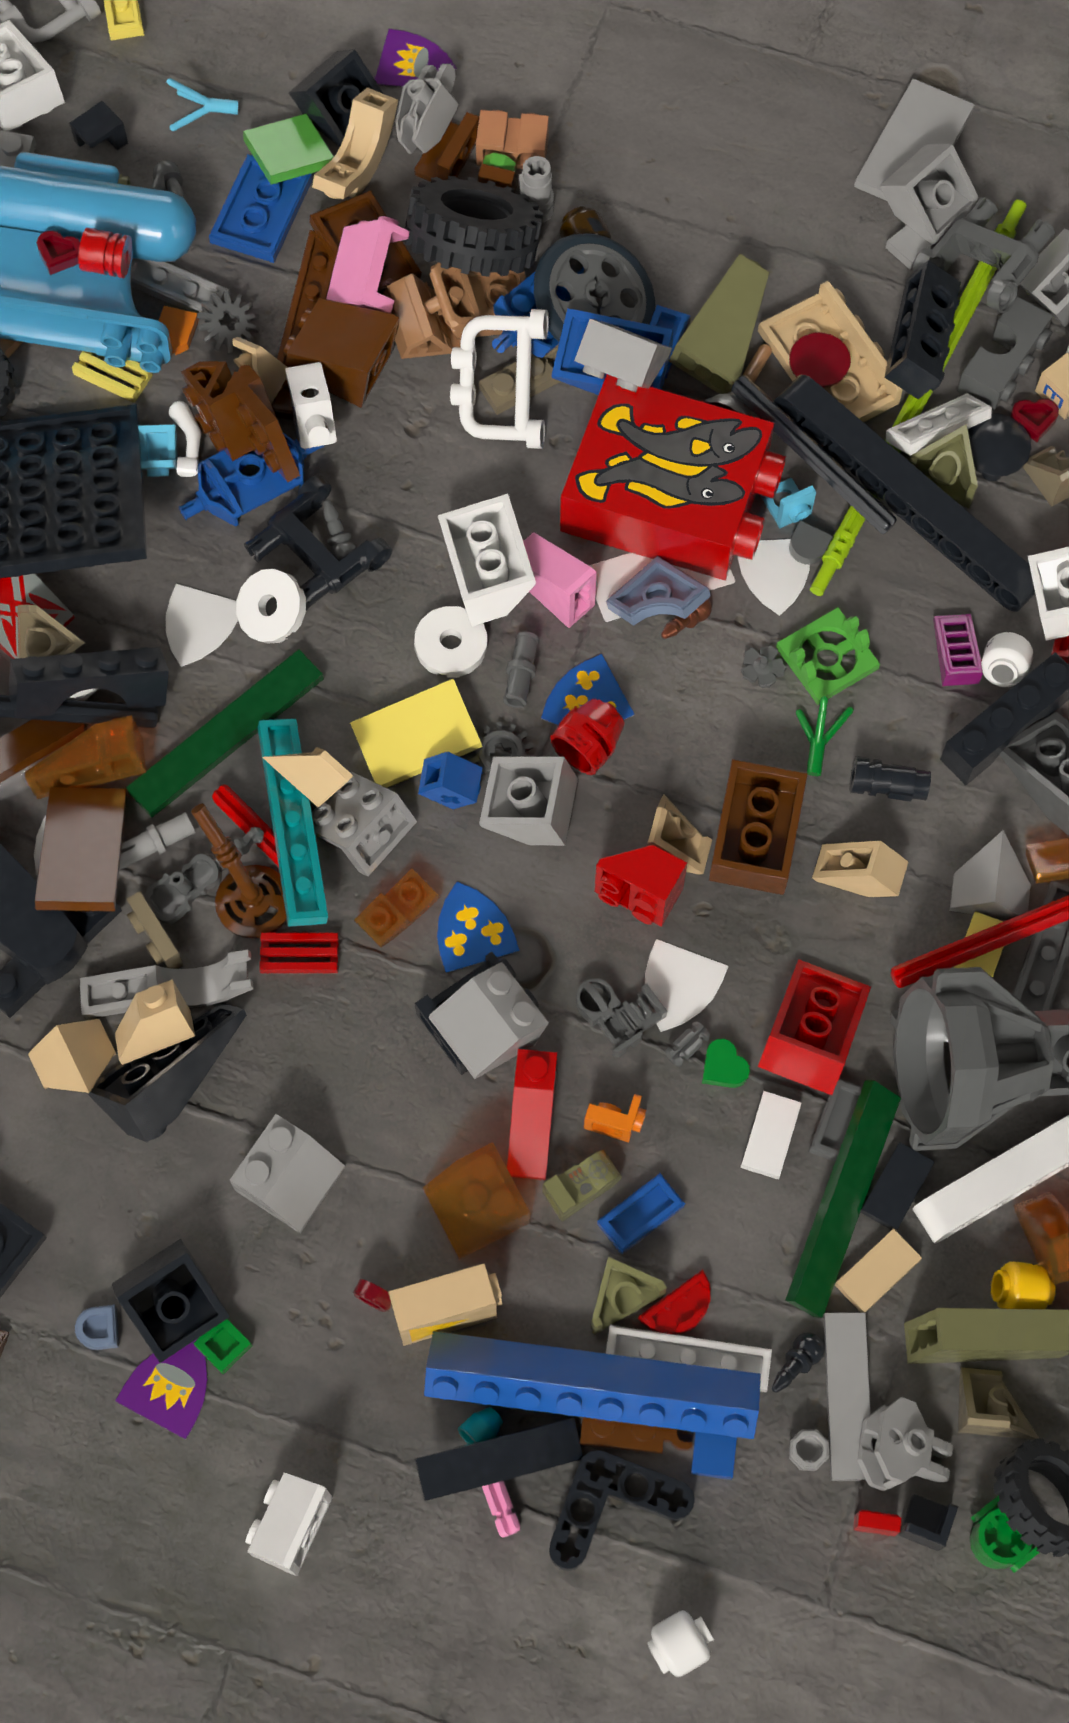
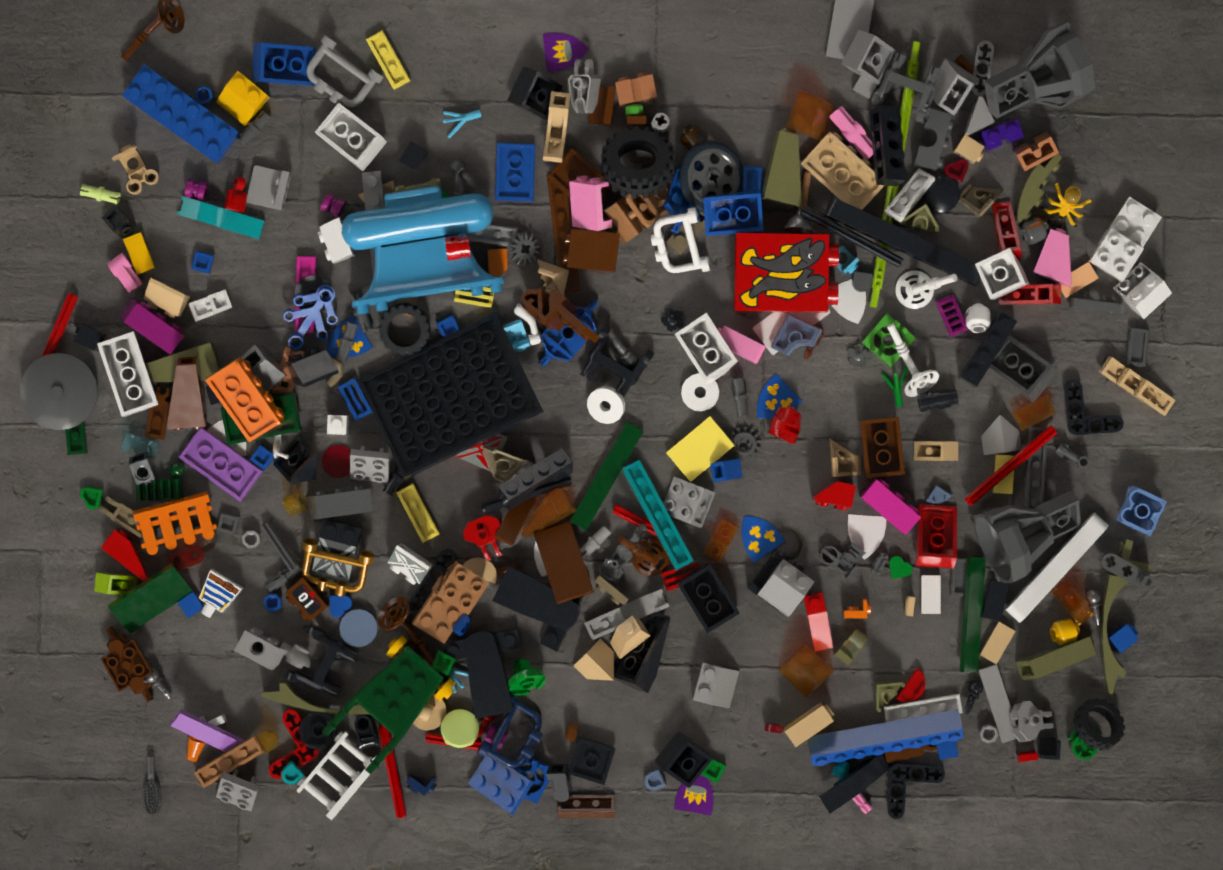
camera: 15 degrees left, 20 degrees up
dark red tile [37,230,80,275] -> none
white sticker [166,584,238,667] -> none
bright green tile [243,114,334,185] -> none
white slope [245,1473,332,1576] -> none
tan slope [262,747,353,808] -> none
white torso [285,362,337,449] -> none
light grey slope [479,757,578,846] -> none
light grey slope [574,319,672,392] -> none
blue tile [597,1173,685,1255] -> none
white head [647,1611,714,1677] -> none
dark red piece [789,332,851,388] -> none
dark tan slope [958,1368,1039,1439] -> none
none -> blue tile [436,315,460,338]
none -> black plant [661,308,684,332]
none -> black brick [676,562,740,633]
none -> clear orange slope [785,90,834,142]
none -> bright pink piece [829,106,873,160]
none -> dark pink brick [859,479,921,535]
none -> white dish [887,323,939,397]
none -> white dish [895,270,958,309]
none -> tan tile [904,596,915,616]
none -> sand blue tile [925,485,952,504]

